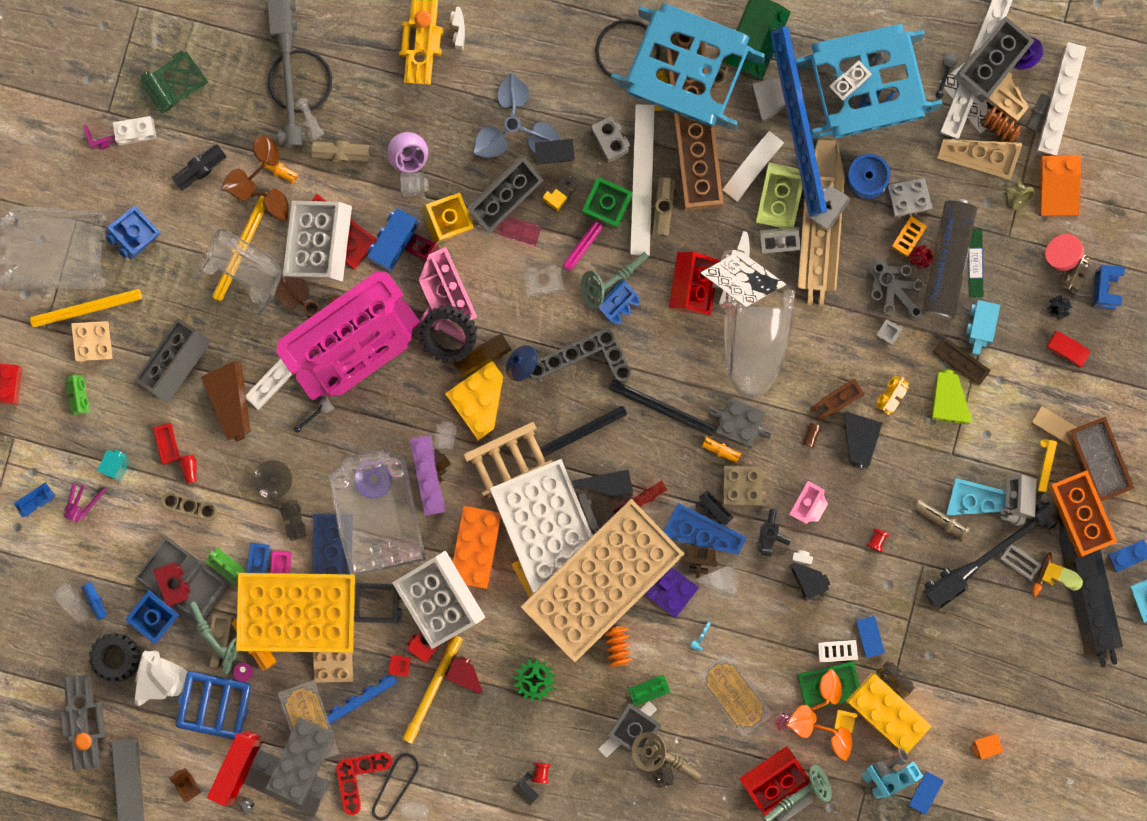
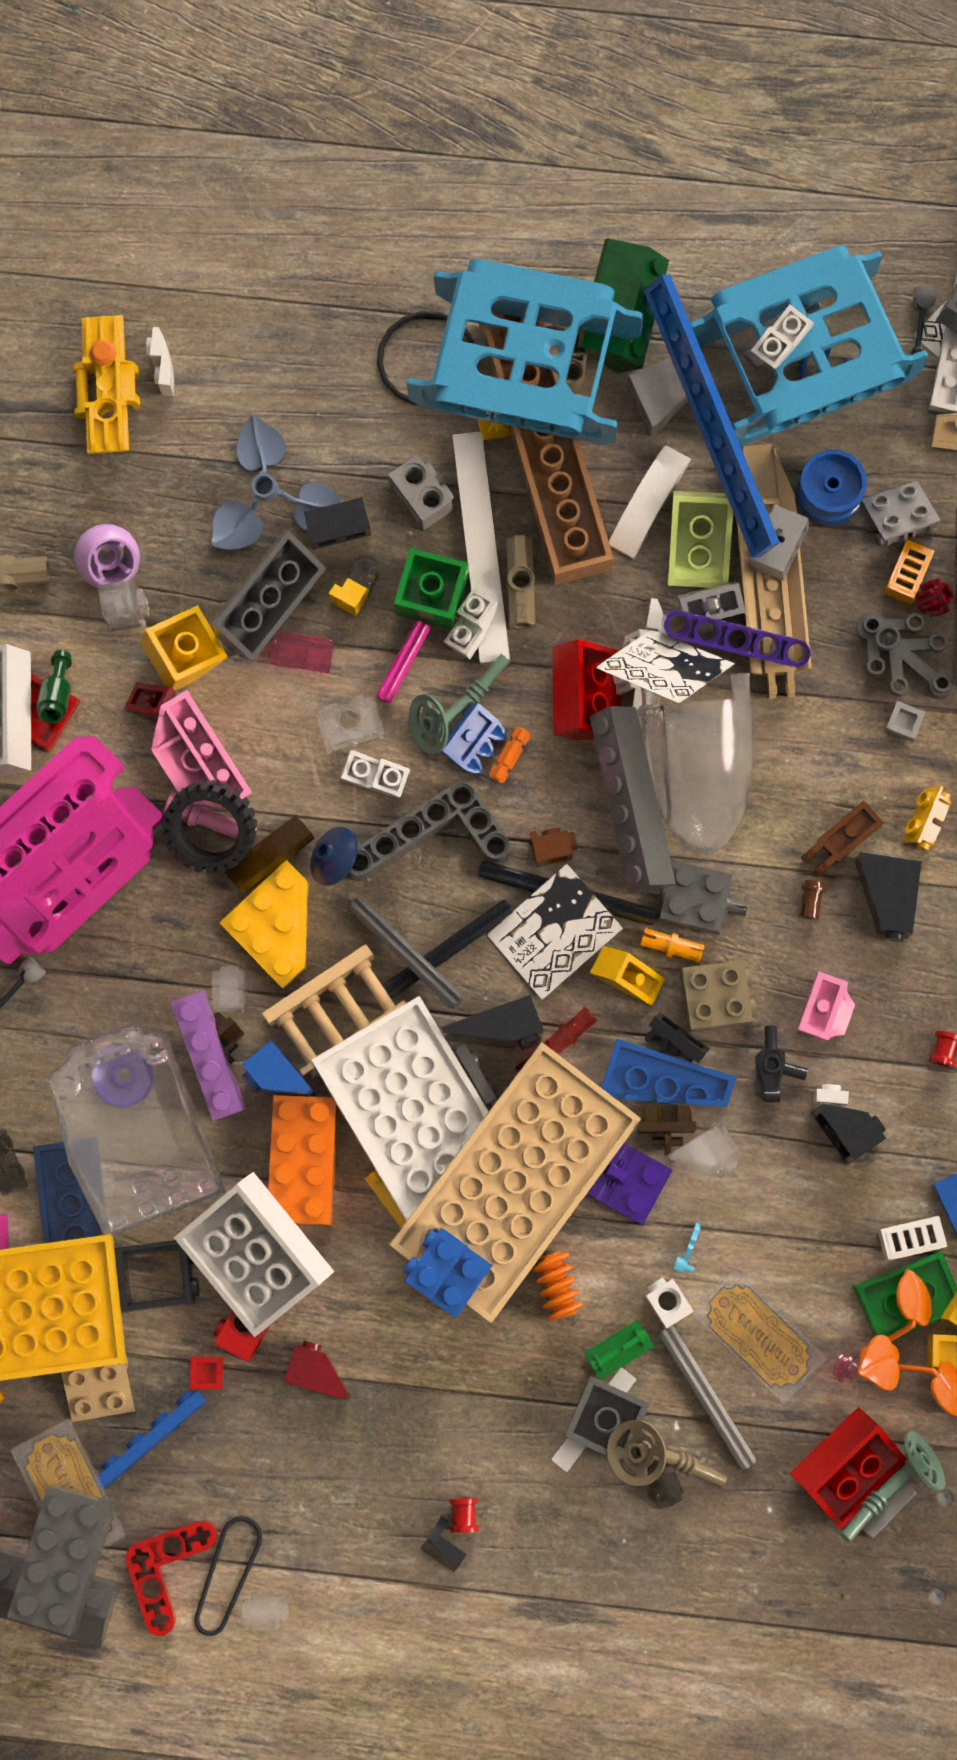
camera: 10 degrees left, 5 degrees down
blue brick [367,208,419,274] -> none
yellow piece [402,636,463,744] -> none
green gear [514,659,556,701] -> none
none -> dark green piece [36,650,72,724]
none -> blue slope [242,1041,316,1097]
none -> white slope [339,750,410,798]
none -> dark grey axle [349,897,463,1009]
none -> blue plate [402,1228,493,1319]
none -> white slope [443,588,498,659]
none -> sticker [487,864,623,1000]
none -> orange axle [489,727,531,784]
none -> reddish brown brick [530,828,577,867]
none -> dark grey brick [589,706,676,893]
none -> yellow slope [590,946,665,1006]
none -> white brick [644,1277,694,1329]
none -> light grey axle [659,1326,756,1470]
none -> dark purple beam [662,610,811,667]

